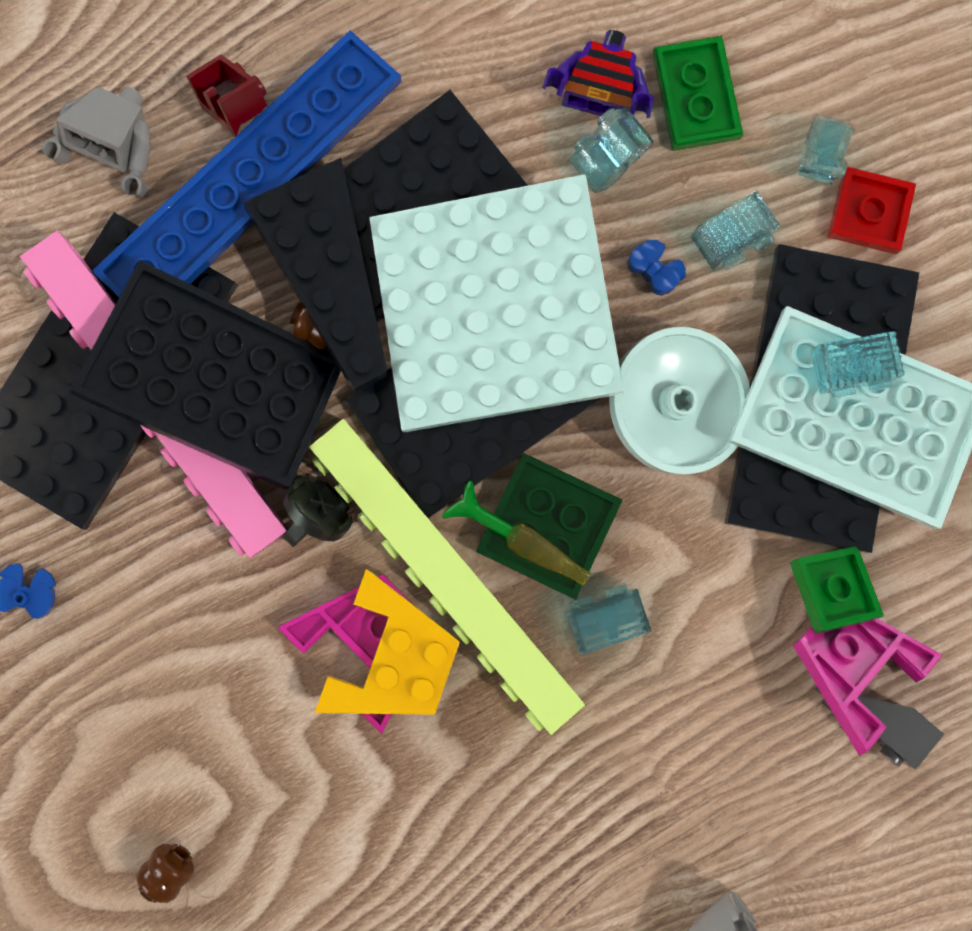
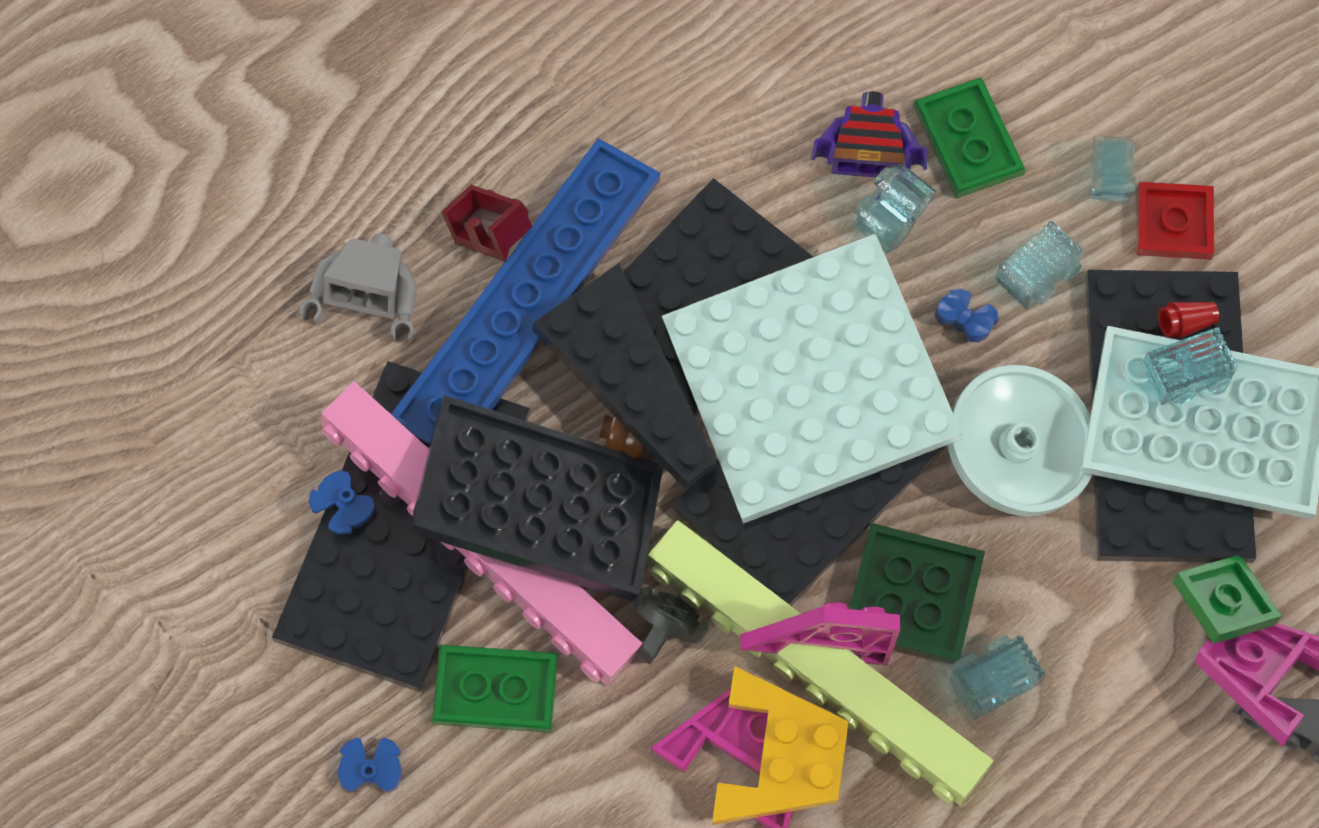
camera: 10 degrees left, 15 degrees down
clear yellow piece [442,480,591,586] -> none
none -> blue piece [309,470,375,535]
none -> green tile [432,644,558,733]
none -> dark pink wing [740,602,900,666]
none -> red cone [1158,301,1219,340]

